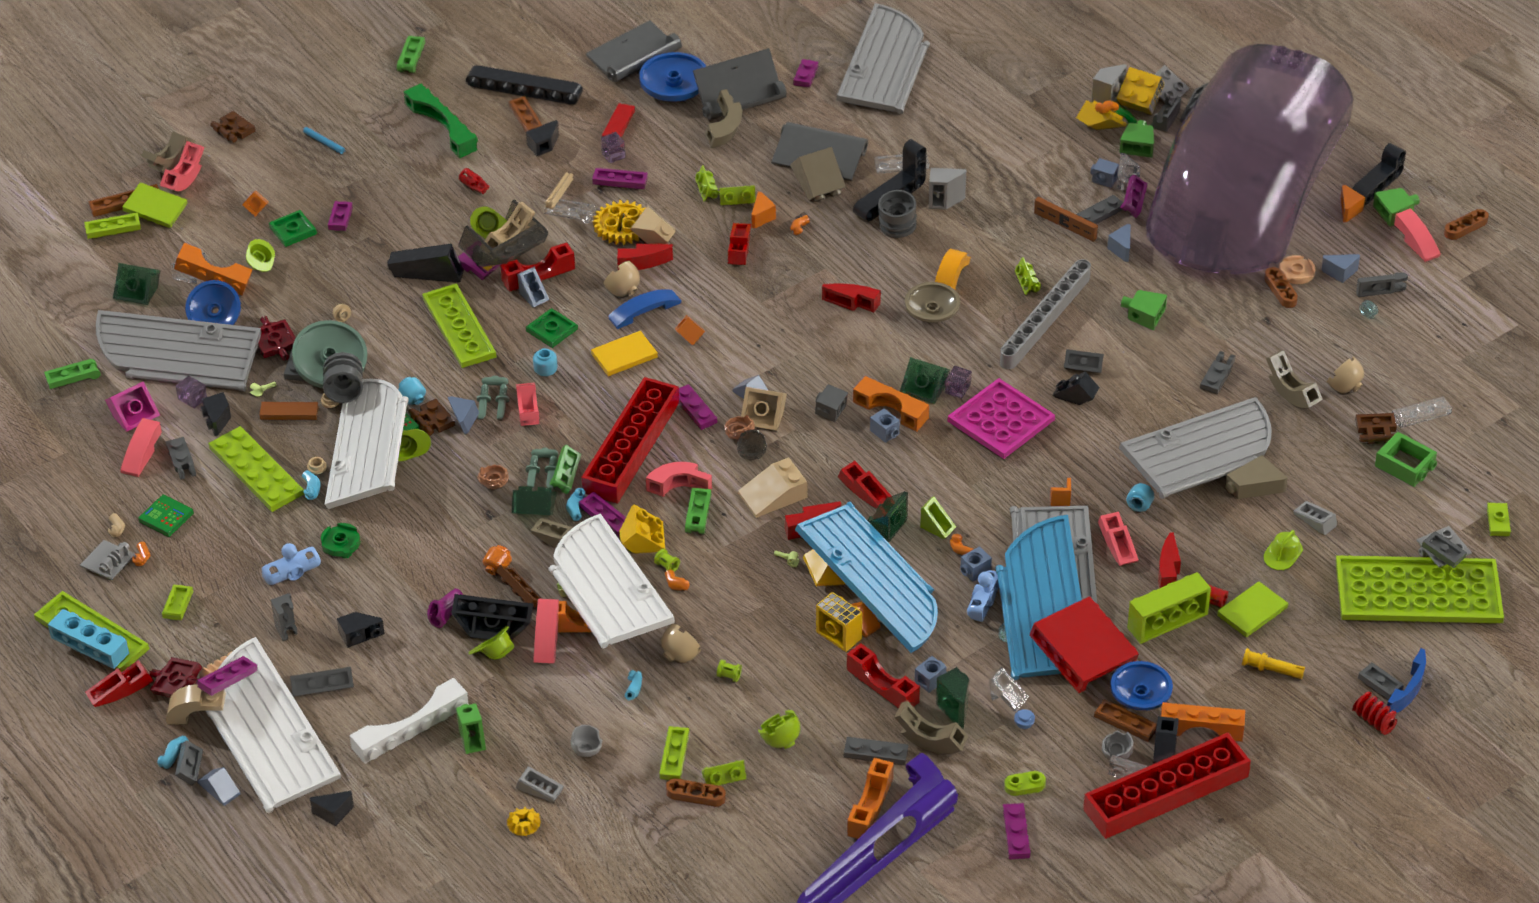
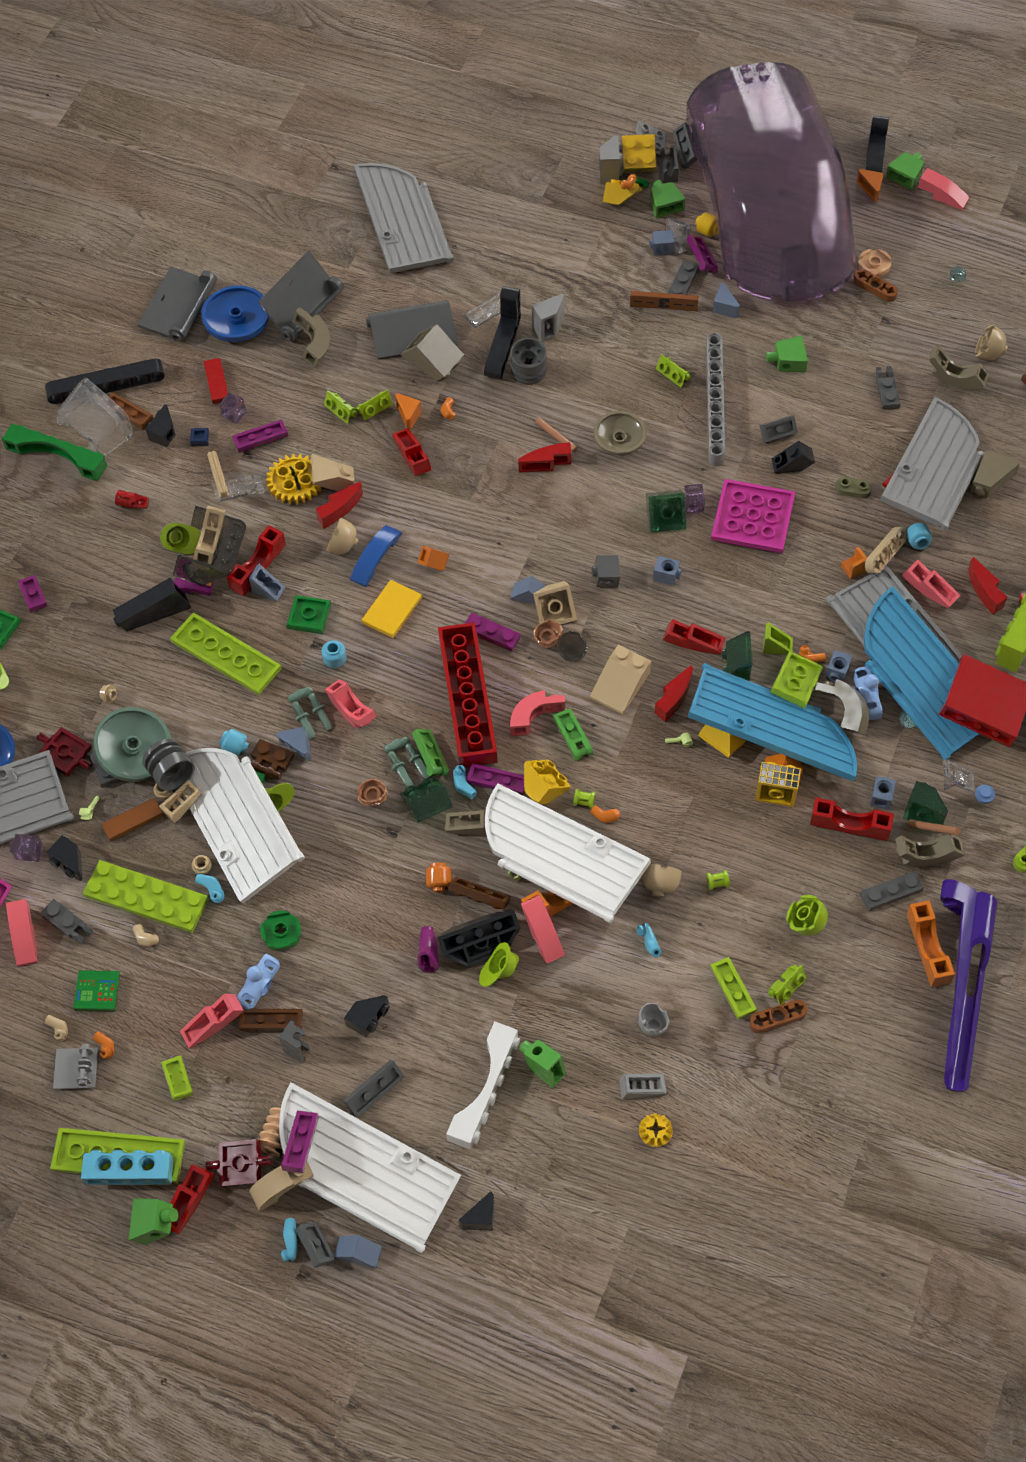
camera: 30 degrees left, 15 degrees up
magenta plate [793,59,819,88] -> none
orange arch [853,376,929,432] -> none
light orange arch [935,249,971,290] -> none
sand blue slope [1321,254,1360,283] -> none
dark grey hinge [1356,272,1408,297] -> none
dark orange beam [1444,209,1489,240] -> none
none -> clear windscreen [55,378,134,456]
none -> bright green torso [129,1198,178,1245]
none -> tan arm [132,924,159,947]
none -> tan slope [159,780,201,824]
none -> coral slope [180,994,244,1048]
none -> dark blue tile [190,428,209,446]
none -> reddish brown plate [239,1008,303,1031]
none -> nougat bar [535,417,577,452]
none -> yellow head [695,212,721,237]
none -> lime tile [770,651,823,708]
none -> arch [815,679,869,735]
none -> olive plate [835,477,872,498]
none -> tan beam [865,527,907,573]
none -> nougat bar [908,819,960,835]

